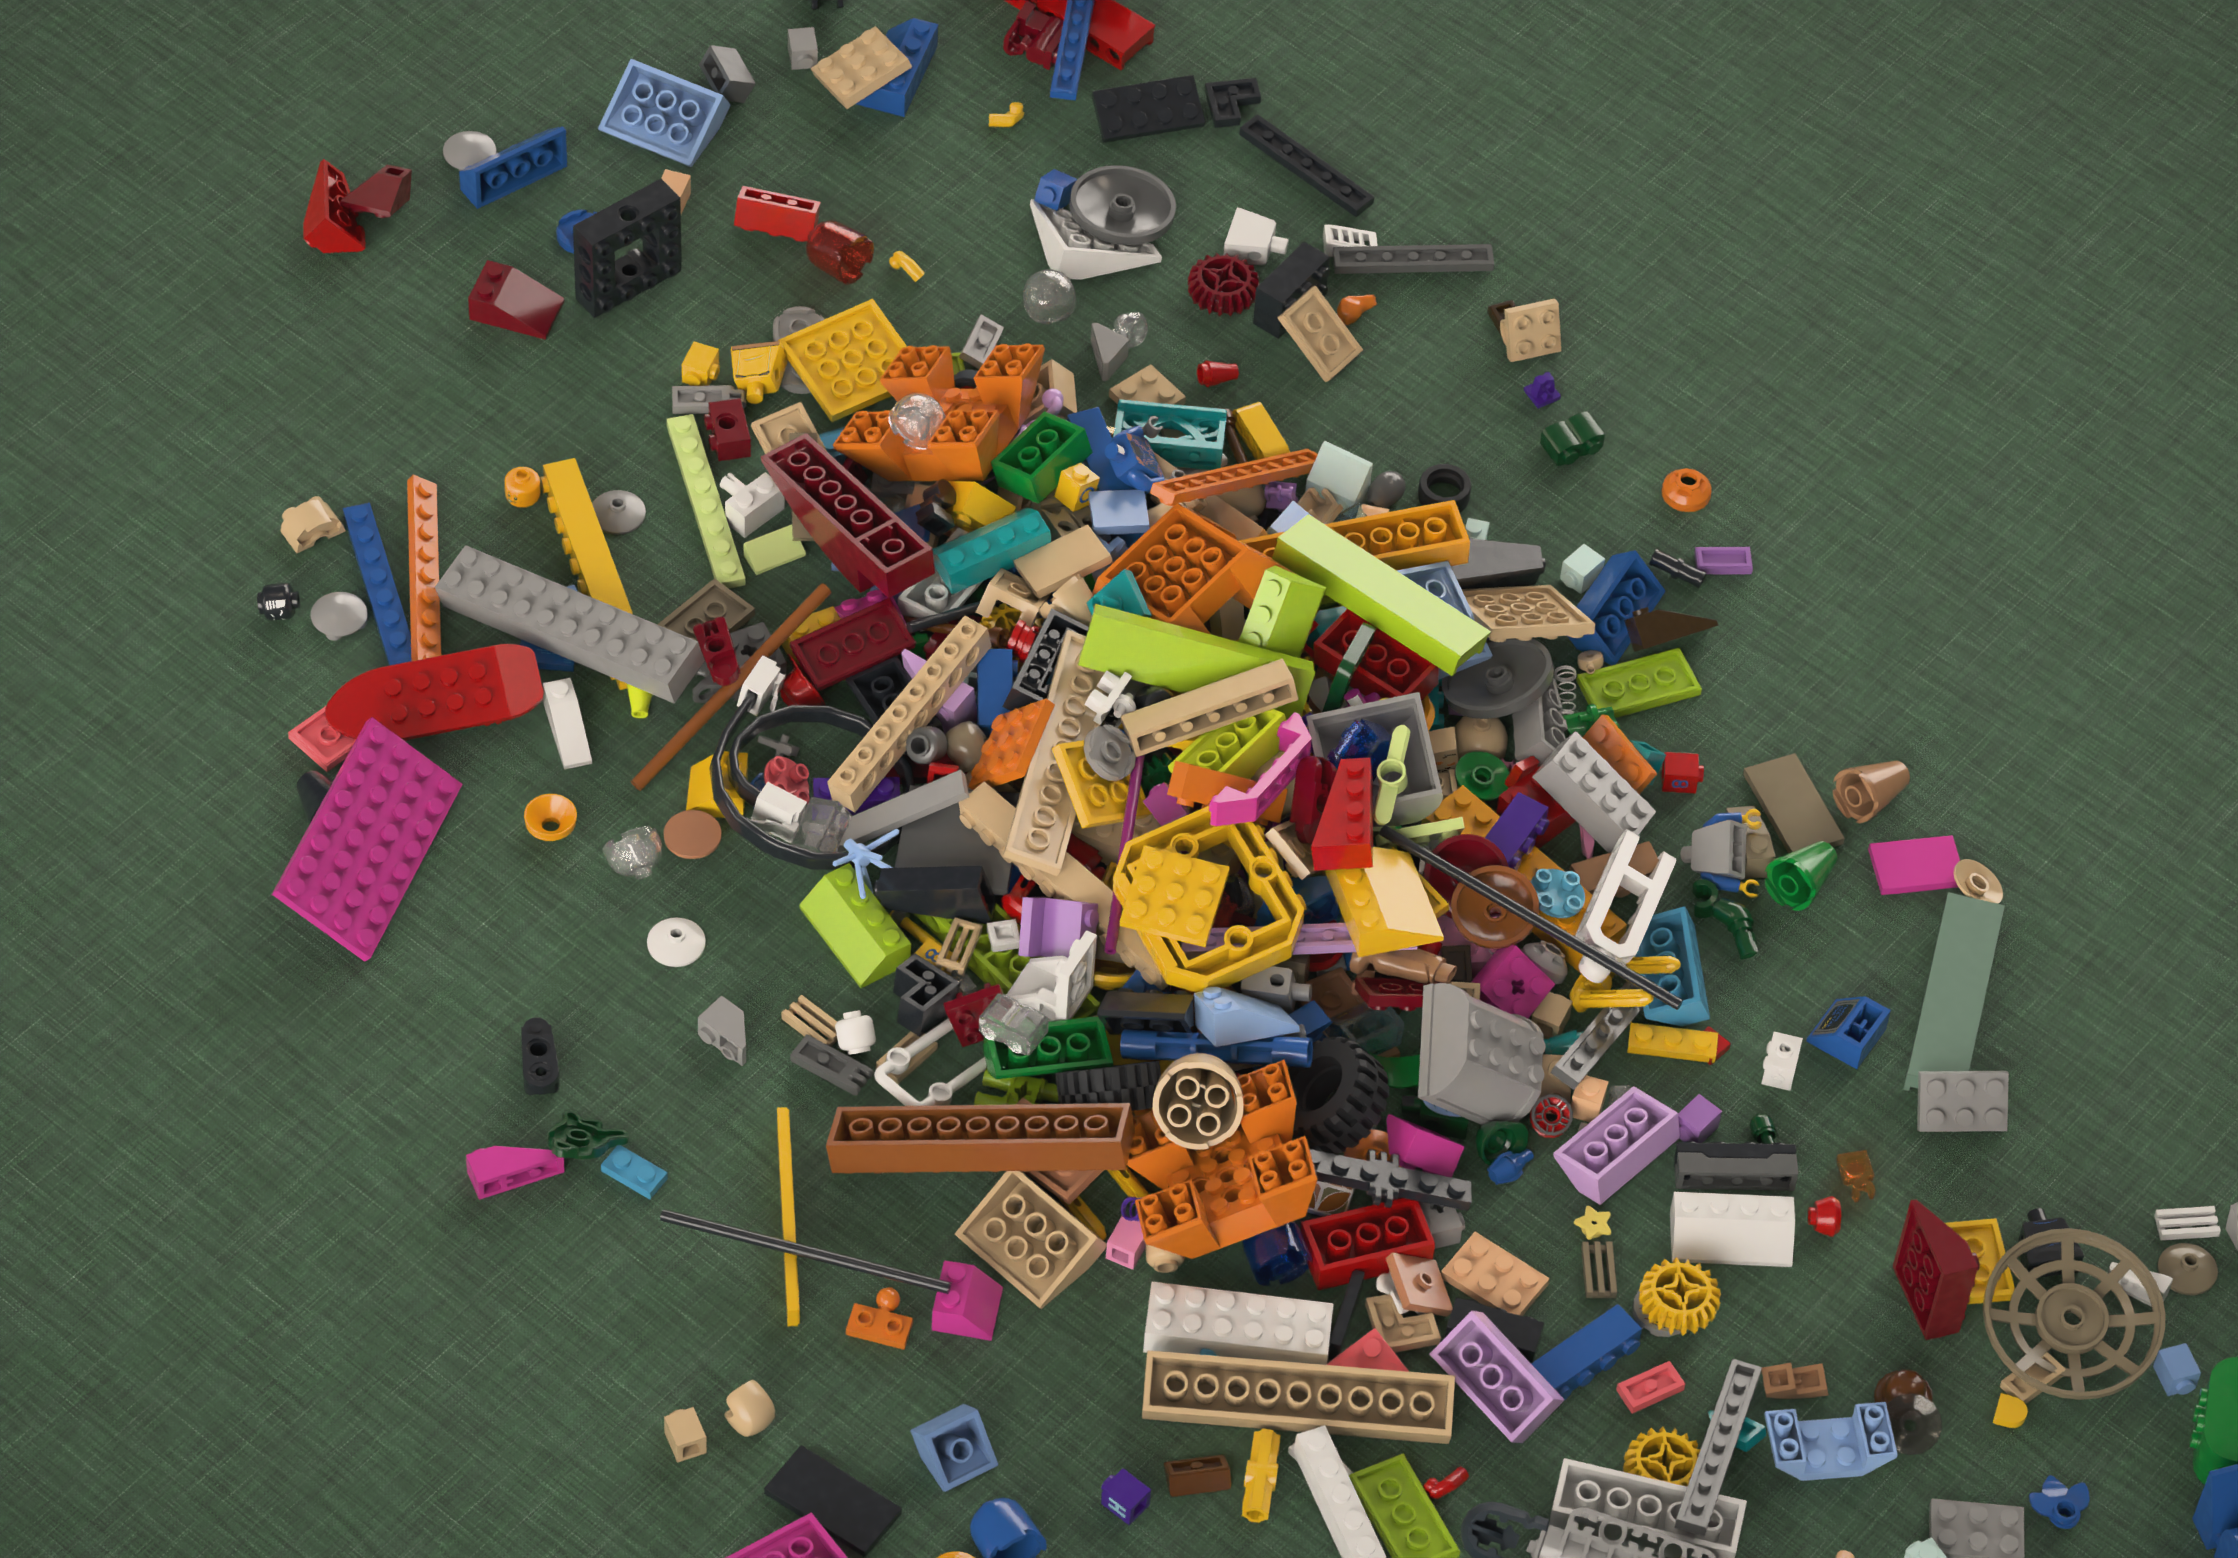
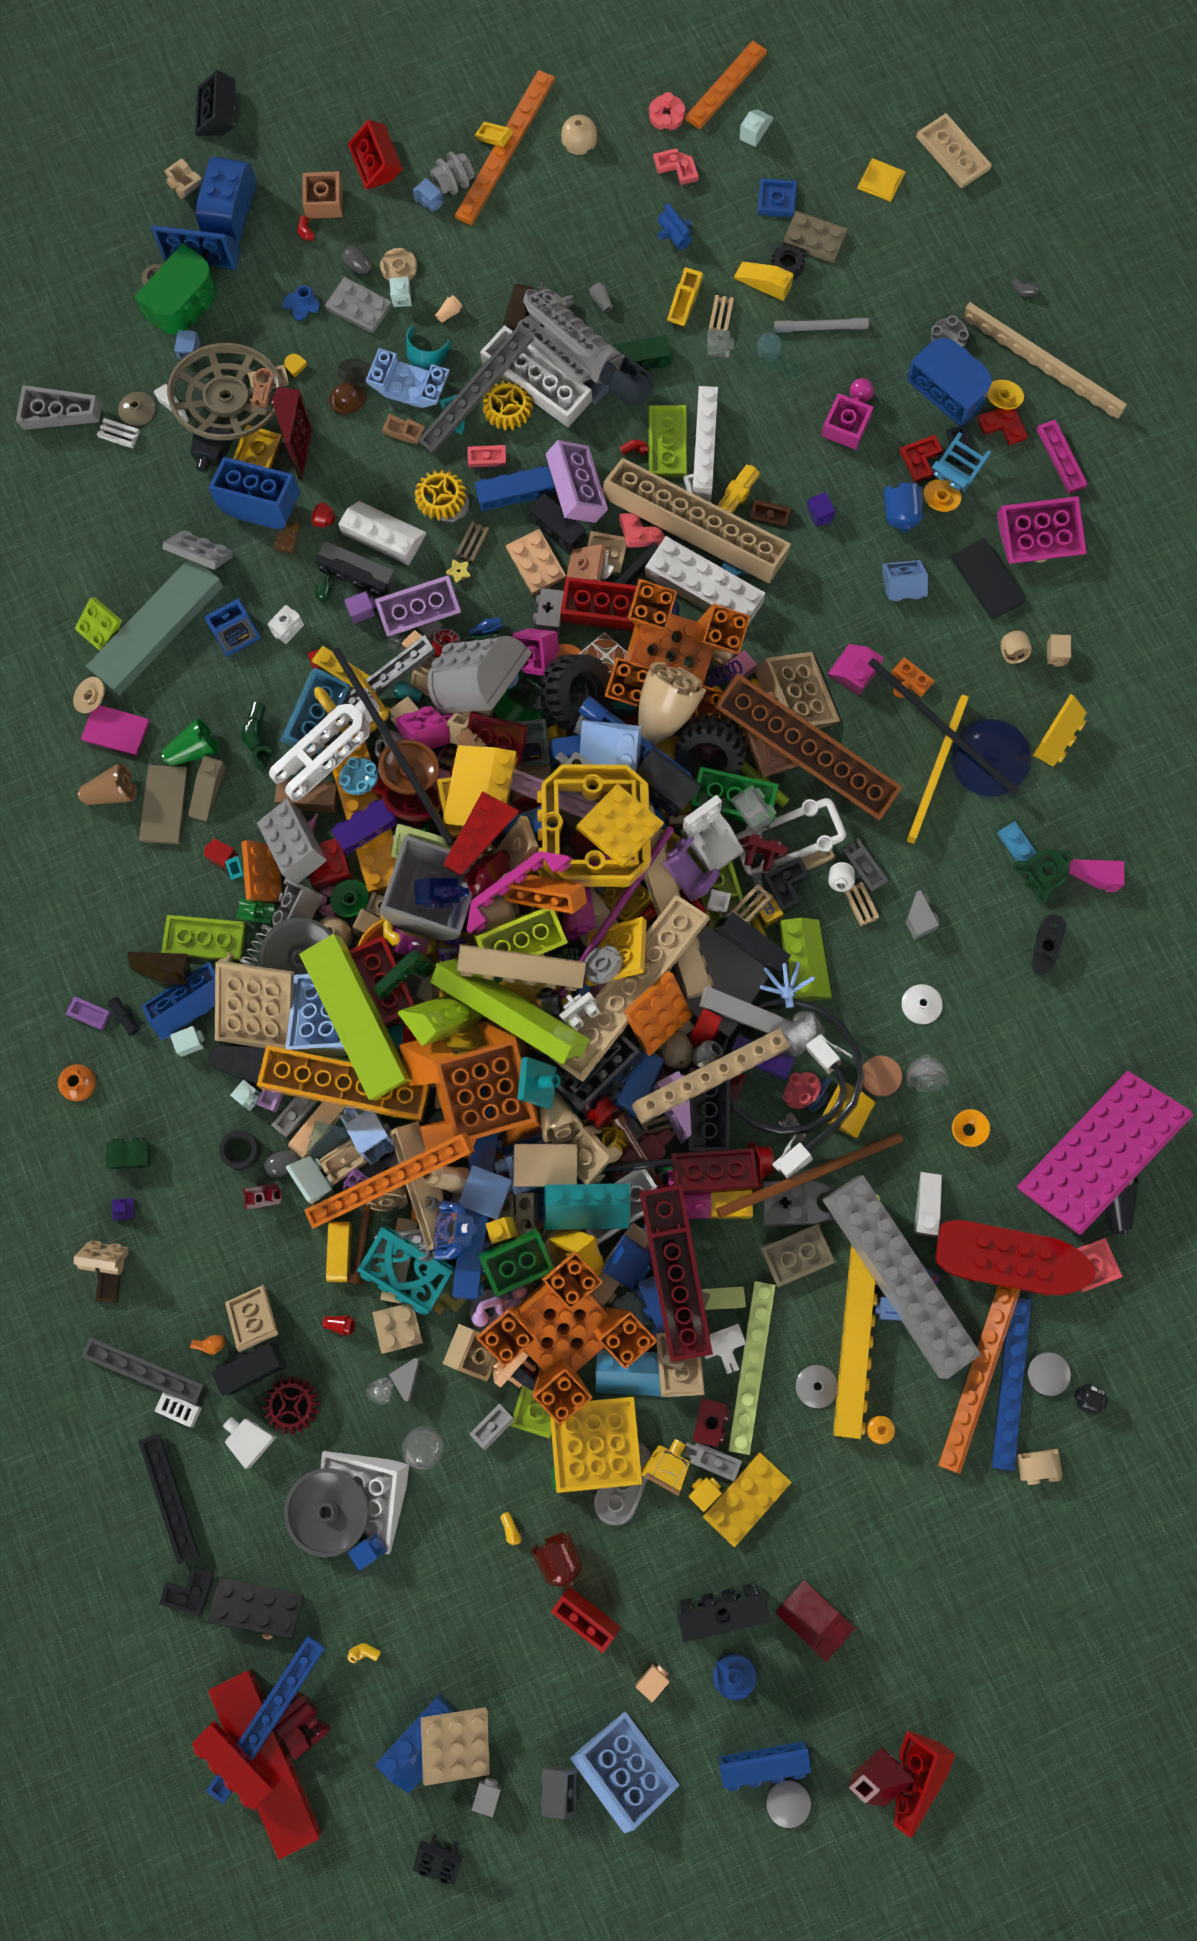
camera: 145 degrees left, 25 degrees up
dark red piece [693,616,741,686] -> none
clear cylinder [889,393,945,449] -> none
black leg [916,479,956,537] -> none
black hinge [1310,1149,1471,1211] -> none
yellowish green piece [1373,725,1410,825] -> none
red tile [1504,756,1540,788] -> none
light grey torso [1680,809,1762,898] -> none
none -> lime plate [75,597,122,651]
none -> blue brick [209,457,300,529]
none -> dark red hips [242,1183,282,1209]
none -> nougat piece [249,368,274,408]
none -> teal piece [406,325,452,370]
none -> yellow plate [702,1452,792,1548]
none -> clear blue dish [951,719,1031,797]
none -> yellow slope [1033,694,1087,767]

